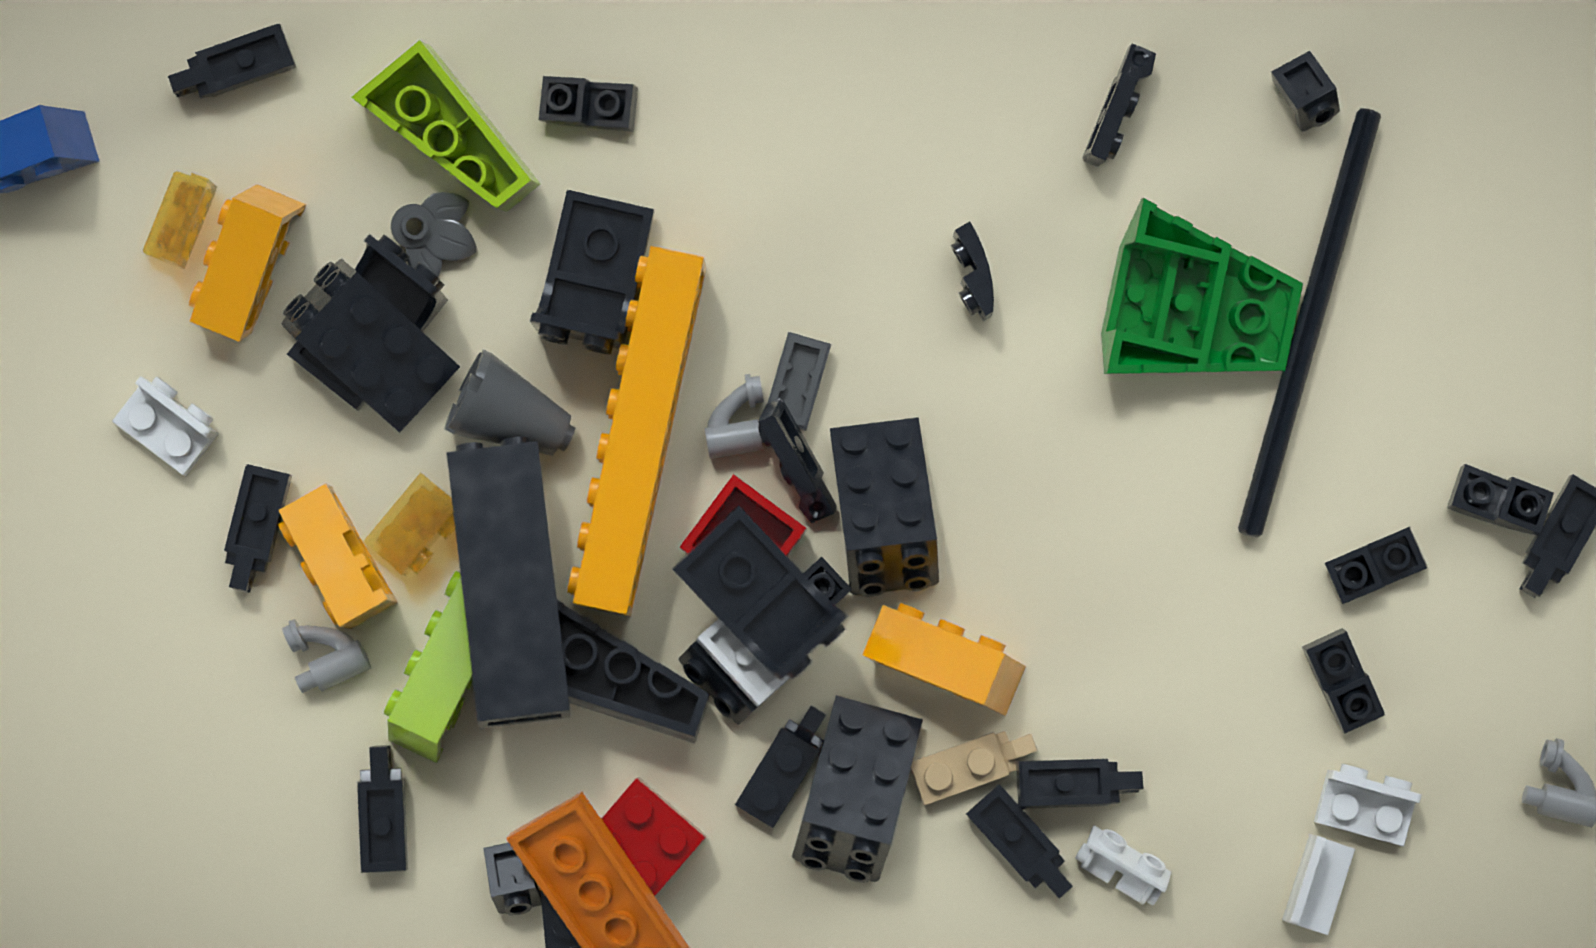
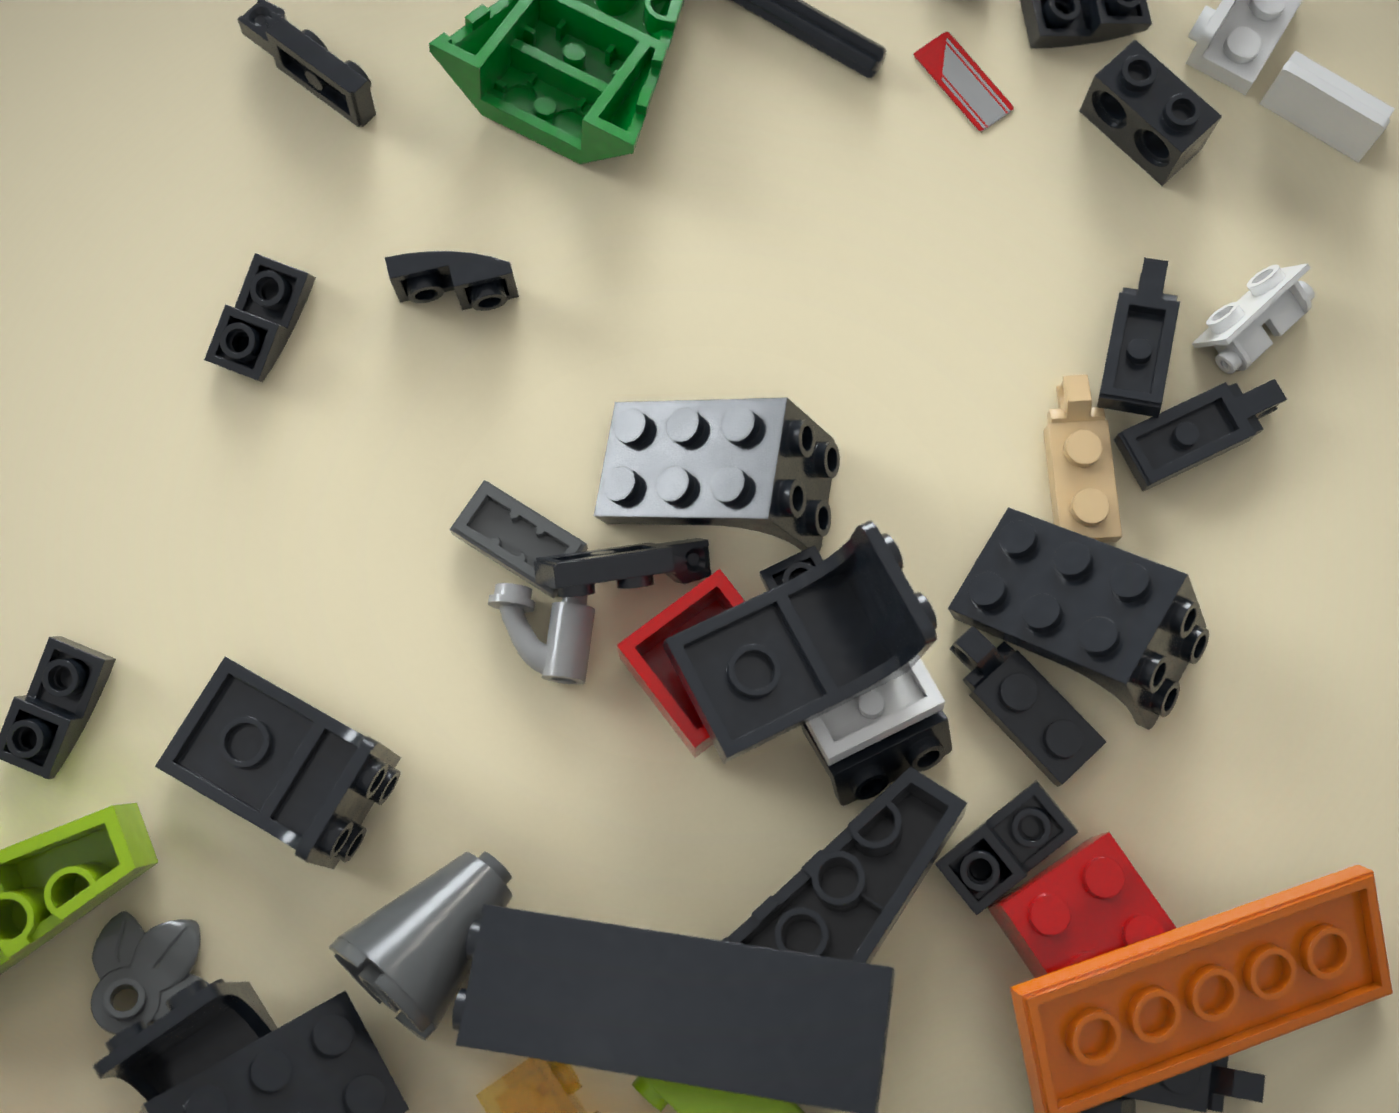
camera: 75 degrees left, 10 degrees down
light orange brick [567,246,707,617] -> none
light orange wedge [862,603,1026,716] -> none
none -> black slope [204,253,316,382]
none -> sticker [914,32,1014,131]
none -> black slope [935,780,1078,916]
none -> black brick [1079,40,1222,186]

